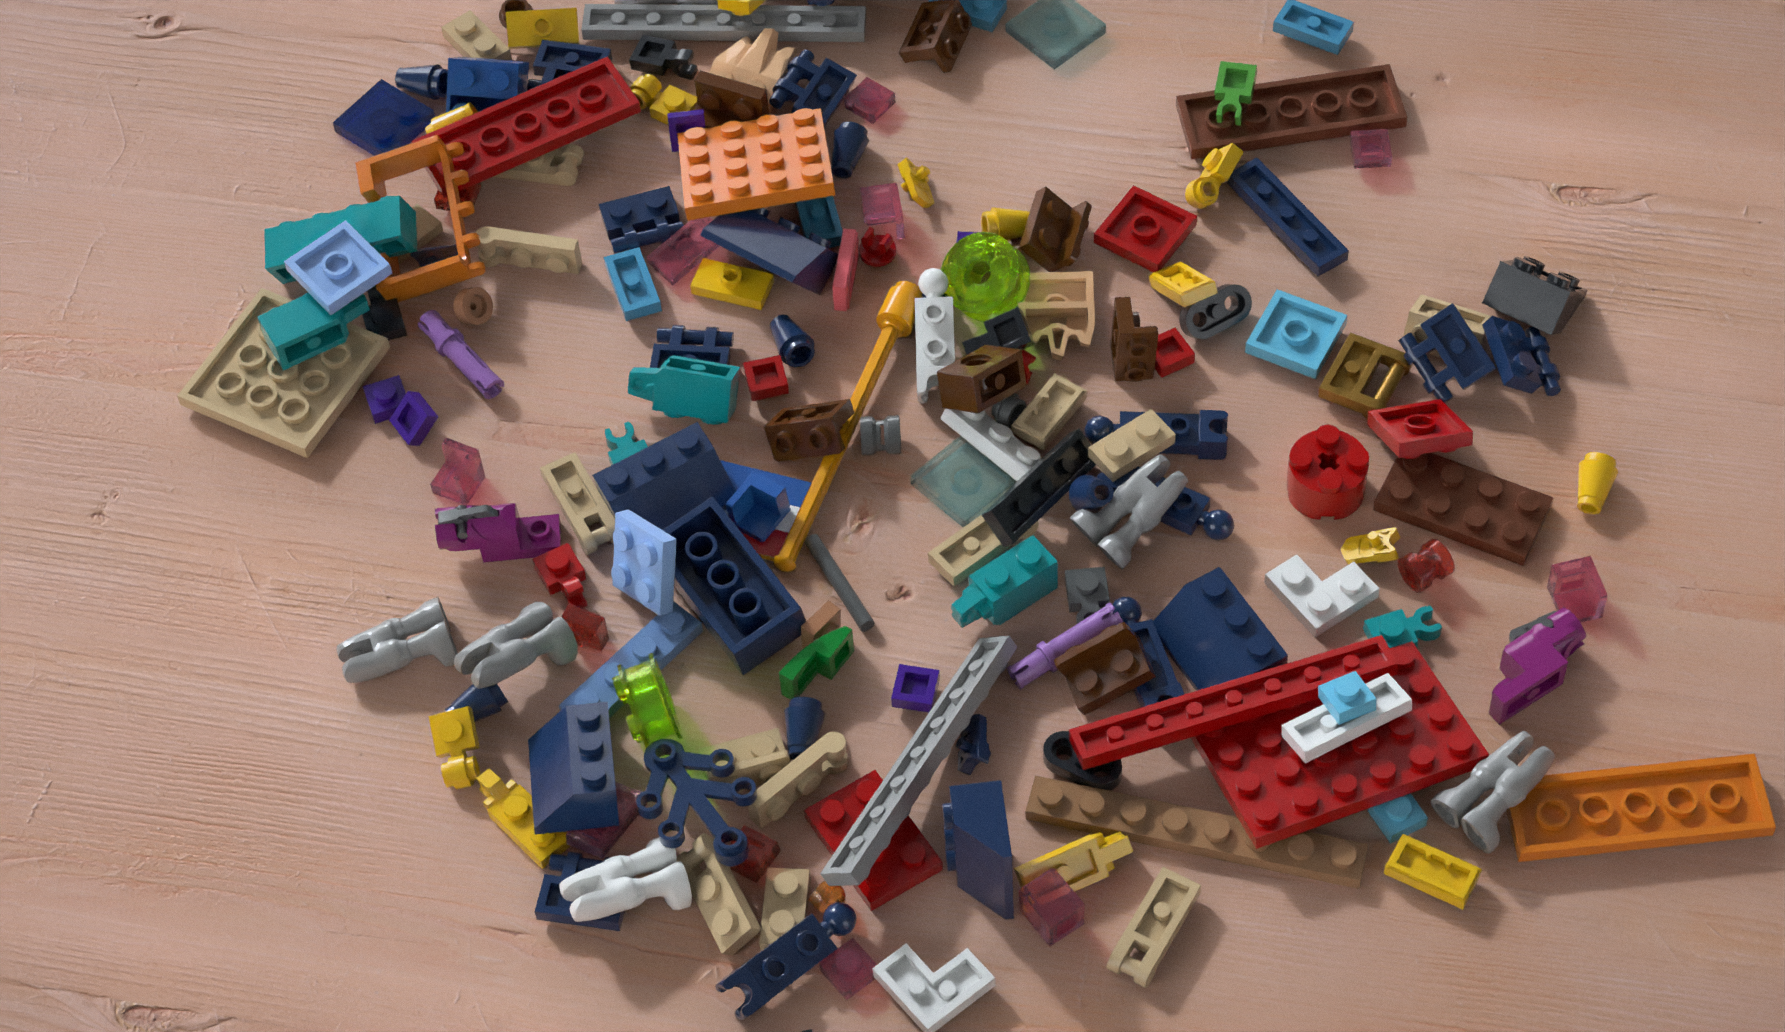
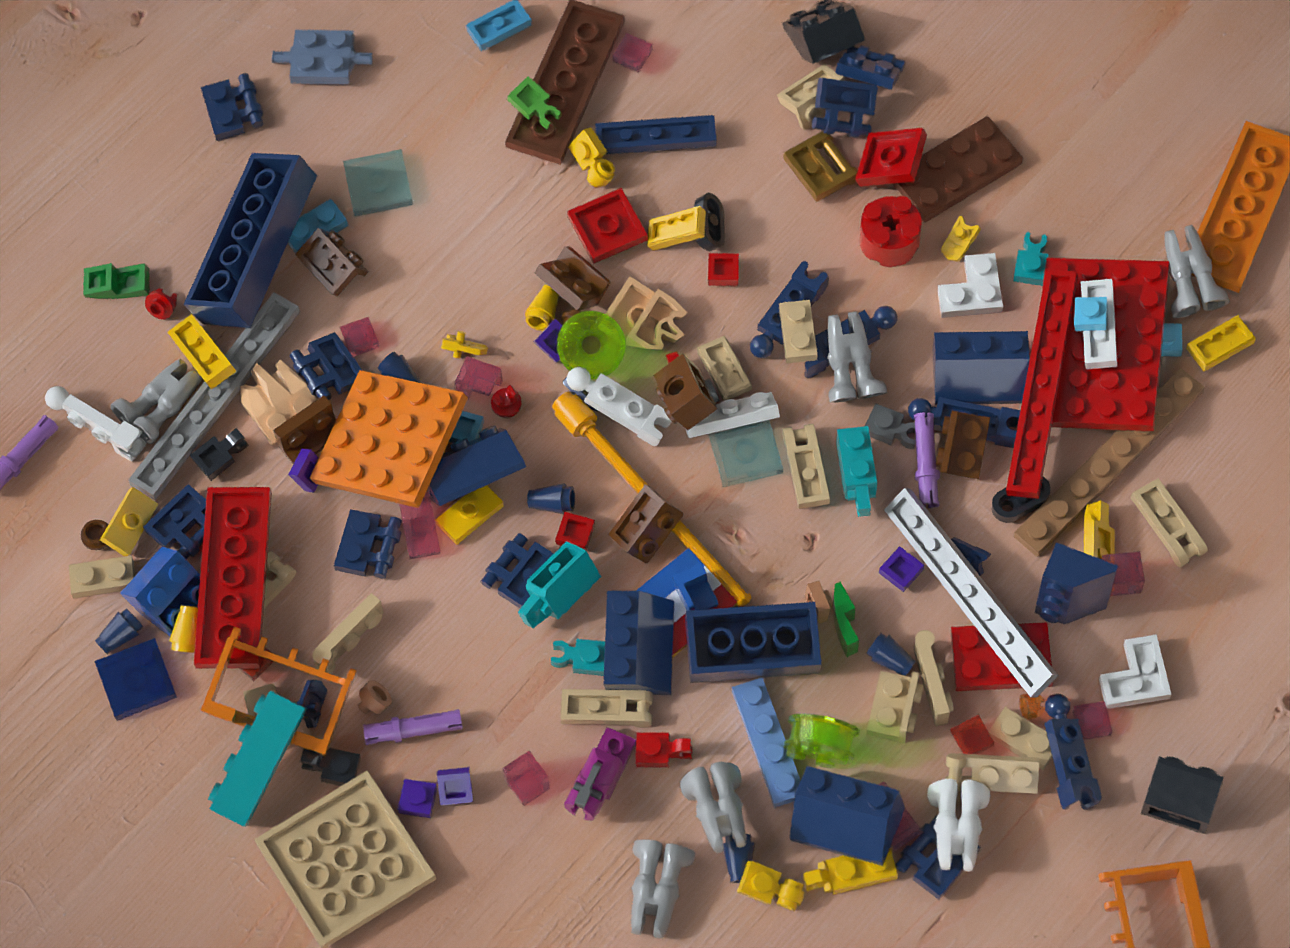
camera: 60 degrees left, 10 degrees up
teal hinge [257,293,370,371] -> none
light blue plate [284,220,393,315] -> none
clear red plate [561,604,609,652] -> none
dark azure plate [604,247,662,321] -> none
light blue plate [611,509,676,616] -> none
yellow plate [629,74,698,125] -> none
dark blue plant [636,739,757,866] -> none
dark grey bar [805,534,875,632] -> none
coral tile [832,228,859,311] -> none
dark grey wheel [860,415,901,456] -> none
black plate [962,307,1035,355] -> none
black plate [982,428,1096,547] -> none
dark blue cone [1069,475,1114,513] -> none
reddish brown bracket [1110,297,1159,382] -> none
medium azure plate [1245,289,1347,379] -> none
clear red wheel [1398,539,1455,593] -> none
magenta plate [1488,607,1586,725] -> none
clear pink panel [1547,556,1607,623] -> none
yellow cone [1577,452,1618,514] -> none

